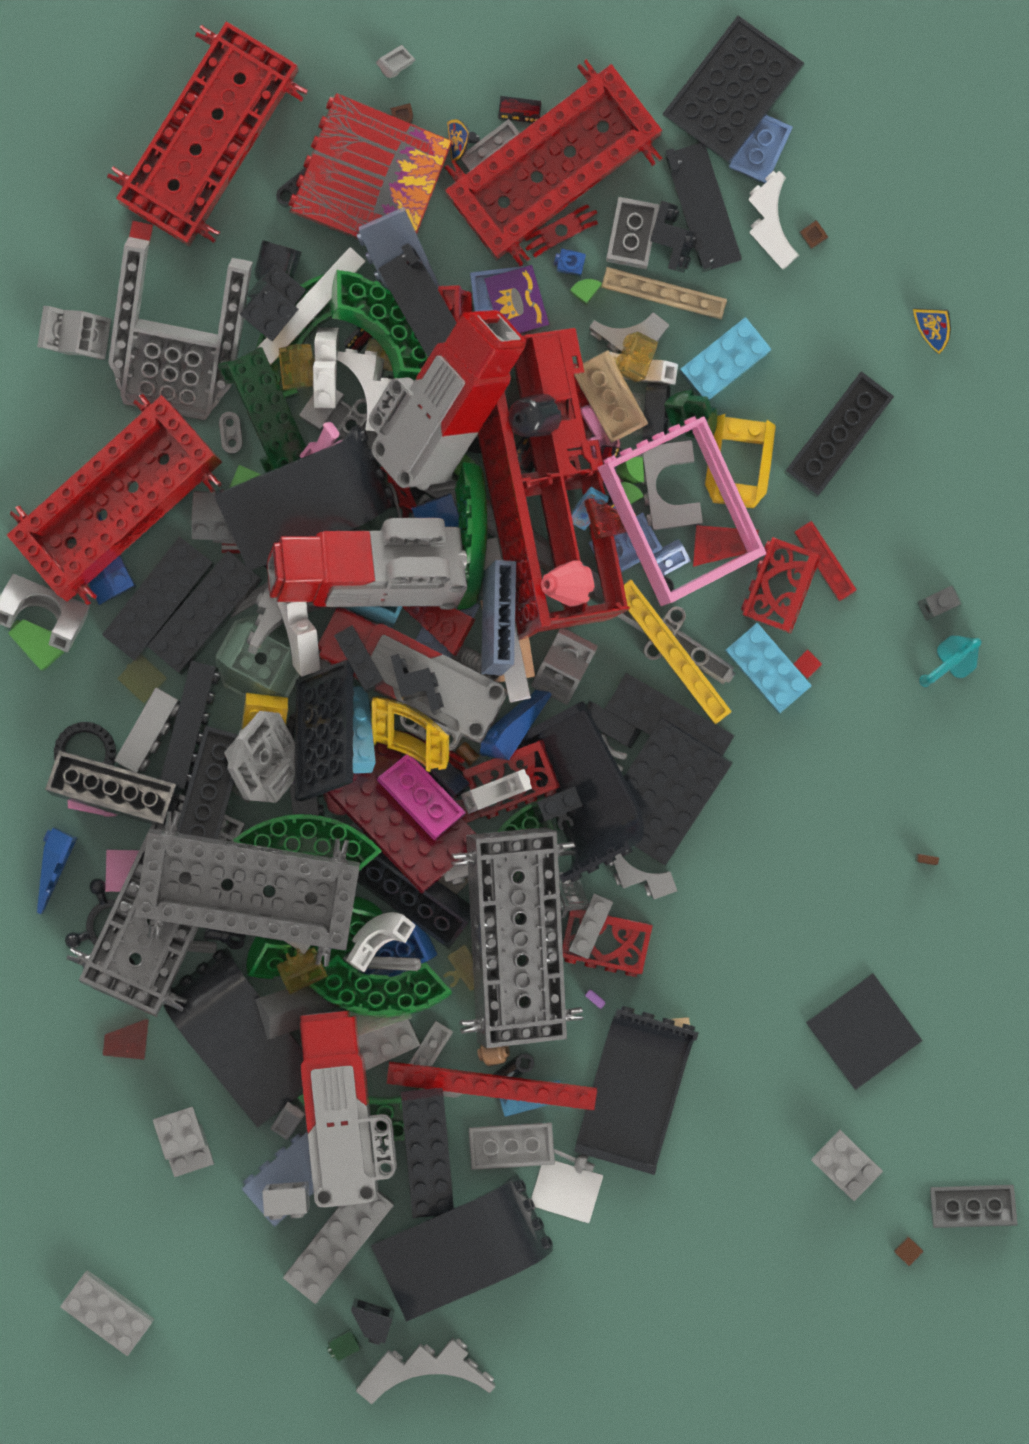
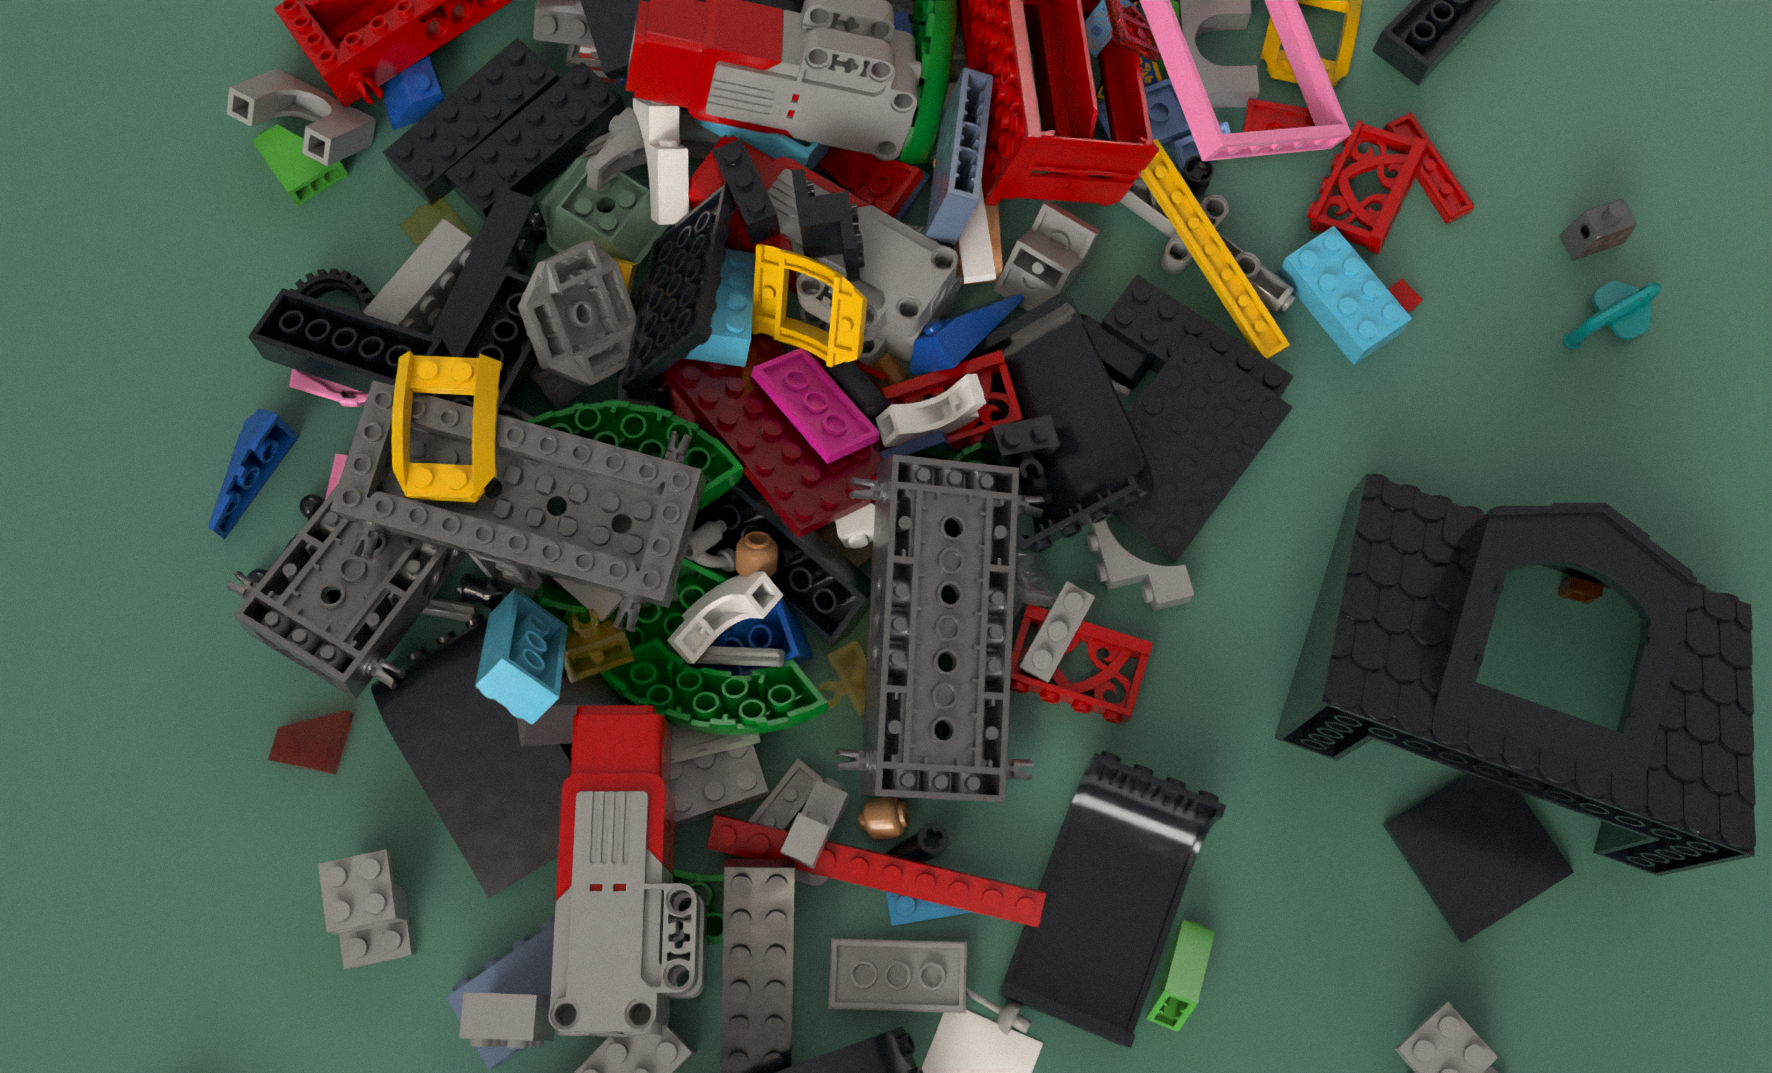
camera: 10 degrees right, 15 degrees down
light grey tile [270,1102,305,1140] -> none
coral cone [541,561,595,606] -> none
medium lavender tile [585,989,606,1009] -> none
none -> yellow wedge [391,351,503,502]
none -> medium azure brick [475,588,568,725]
none -> light grey plant [685,520,736,572]
none -> medium nougat head [735,531,779,578]
none -> light grey arch [780,778,849,869]
none -> dark blue tile [881,430,957,460]
none -> bright green slope [1146,919,1215,1032]
none -> black piece [1274,474,1756,876]

